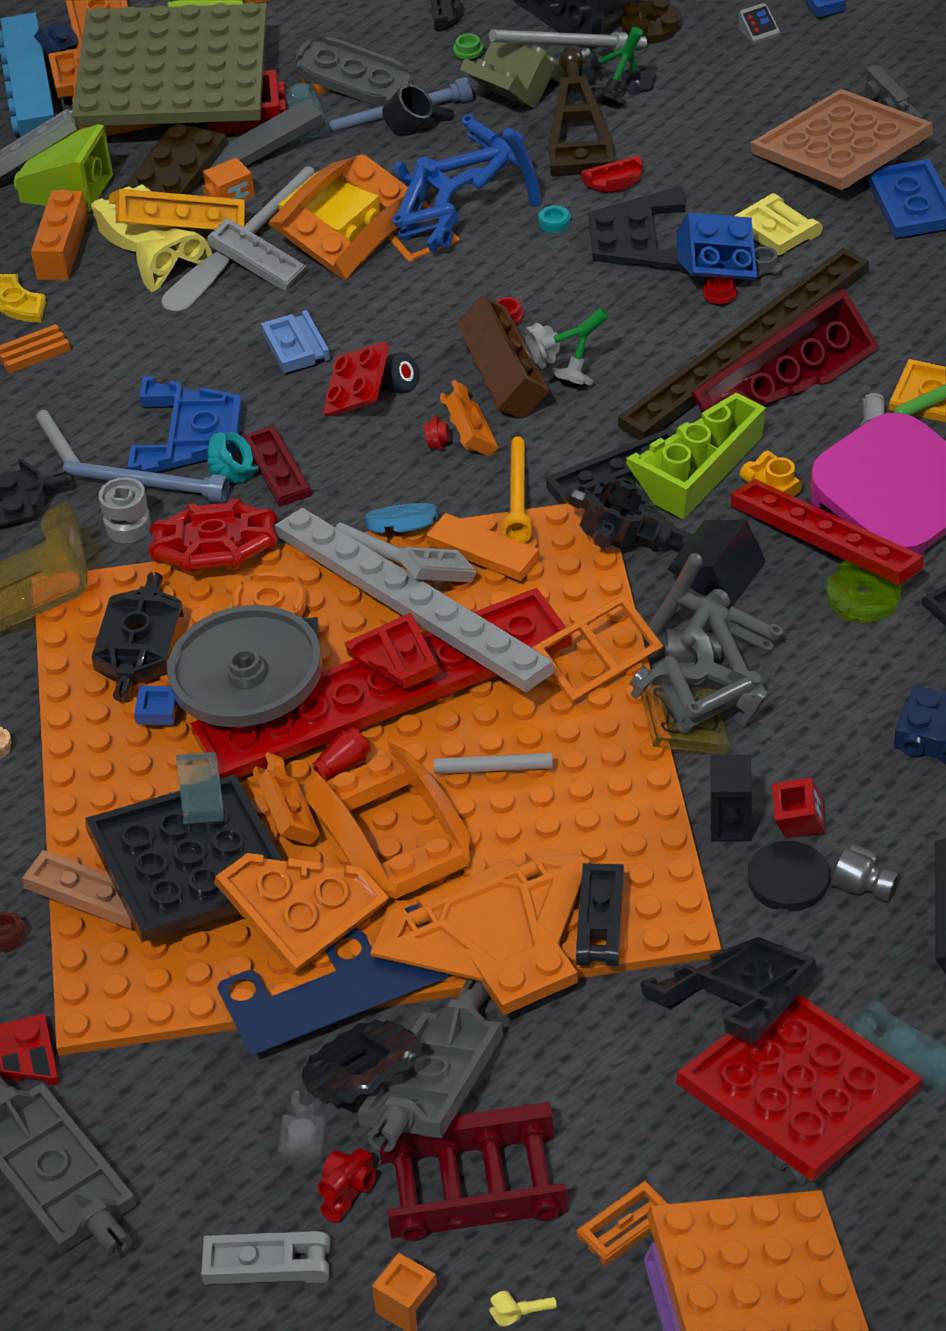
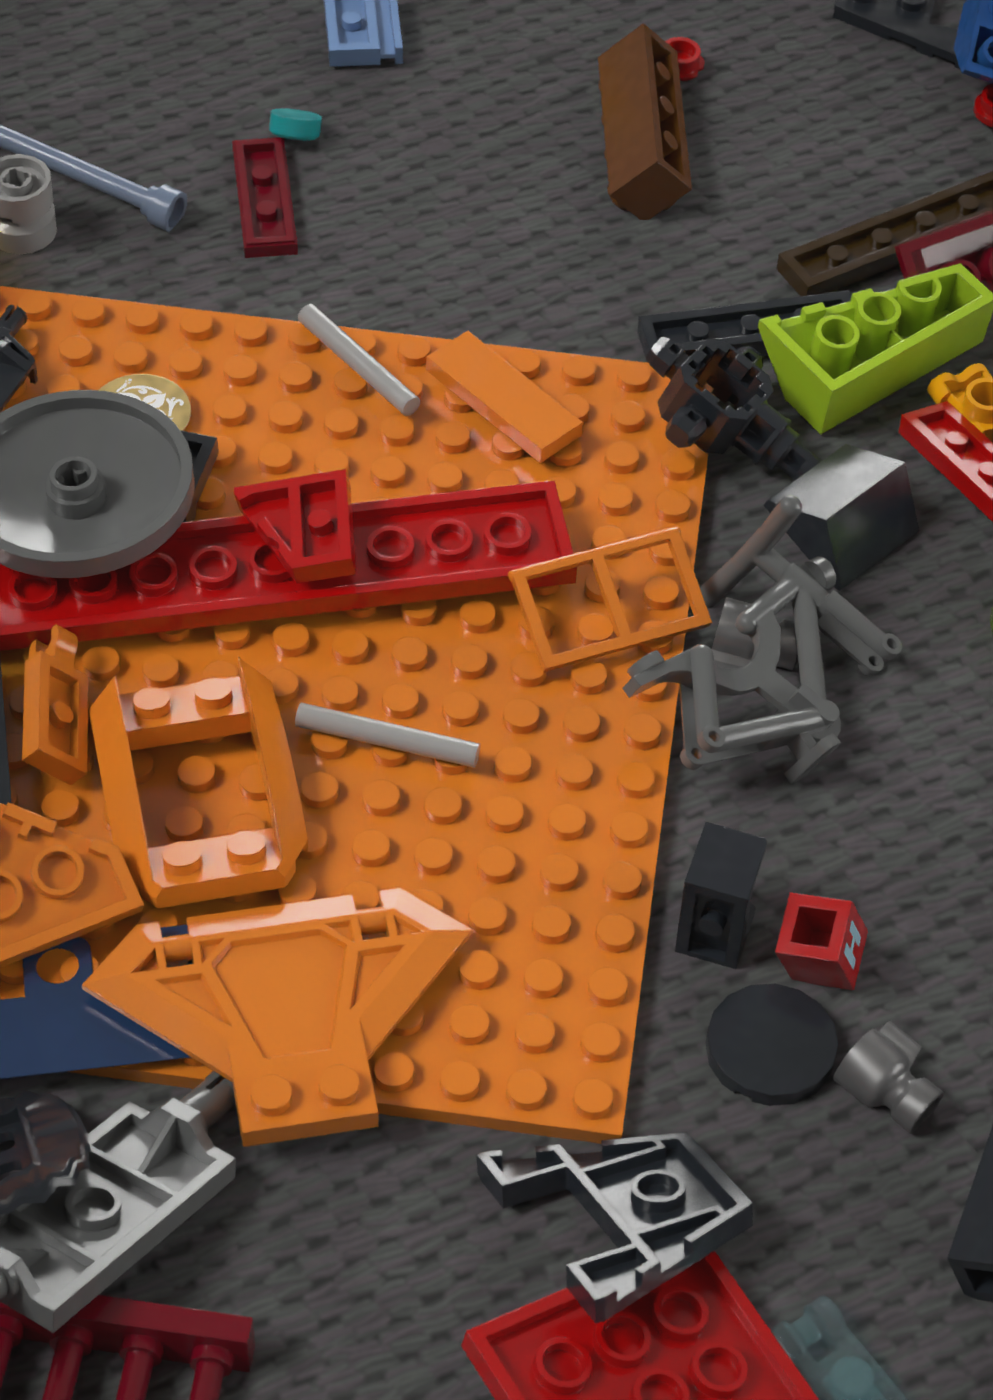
camera: 10 degrees right, 5 degrees up
blue wing [127,376,243,473] -> none
red plate [148,499,278,573] -> none
teal piece [207,432,259,484] -> none
orange tile [231,571,306,617] -> none
light grey plate [275,508,554,692] -> none
red cone [312,727,371,782] -> none
red plate [323,341,419,416] -> none
dark azure tile [365,503,438,533] -> none
light grey plate [396,547,477,583] -> none
red plate [424,416,451,451] -> none
orange plate [440,380,499,456] -> none
light orange piece [502,436,532,543] -> none
light grey plant [525,307,609,385] -> none
black plate [576,863,624,966] -> none
clear yellow tile [641,684,730,754] -> none
none -> teal tile [269,109,322,140]

